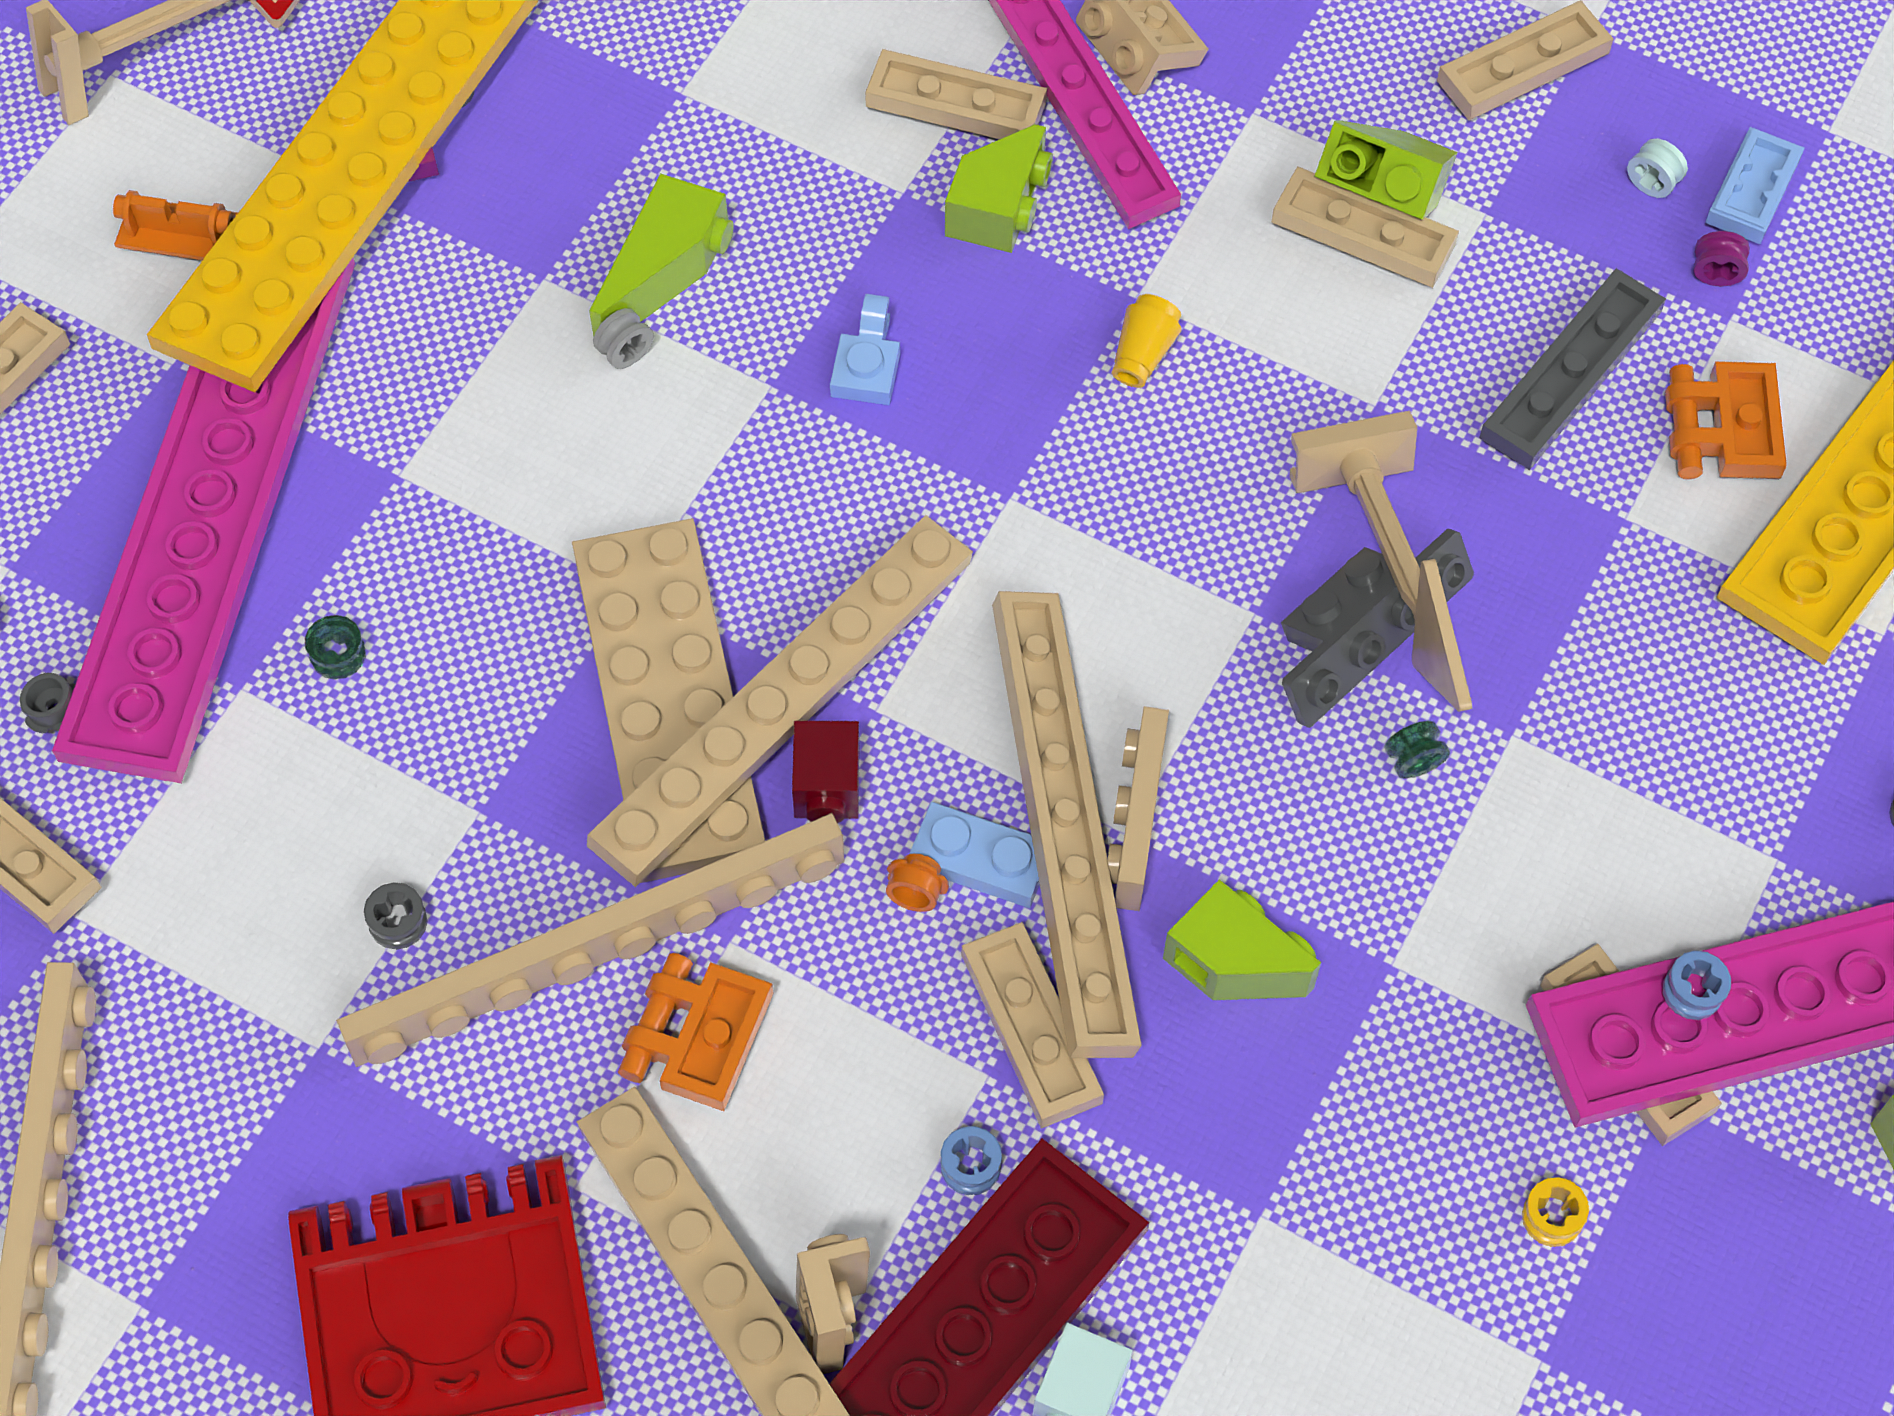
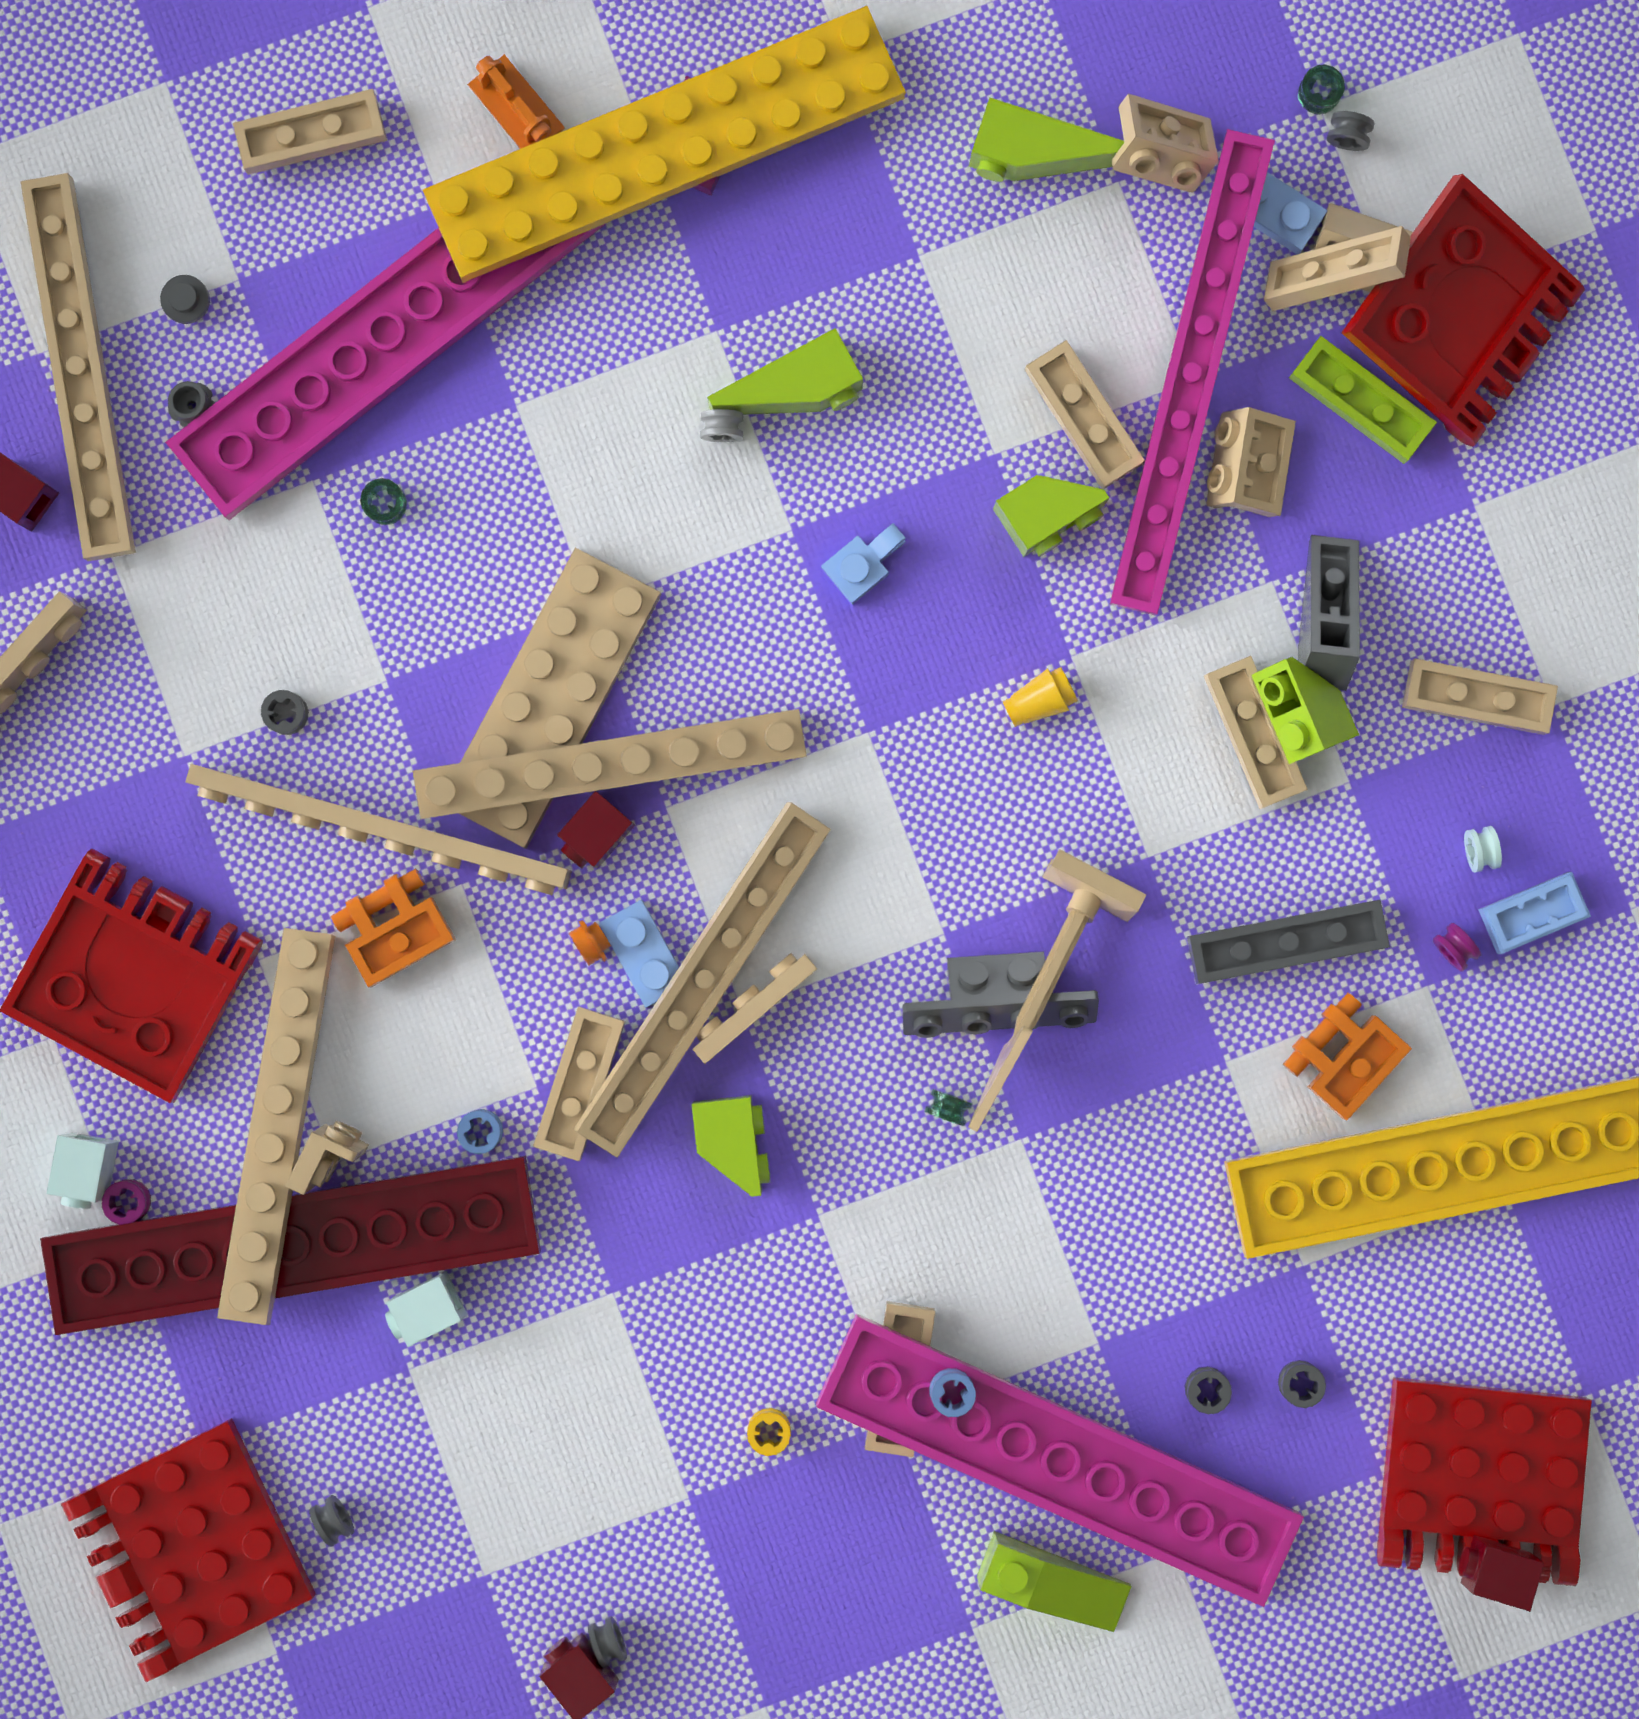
camera: 40 degrees right, 25 degrees up
none -> dark grey slope [1298,535,1360,691]

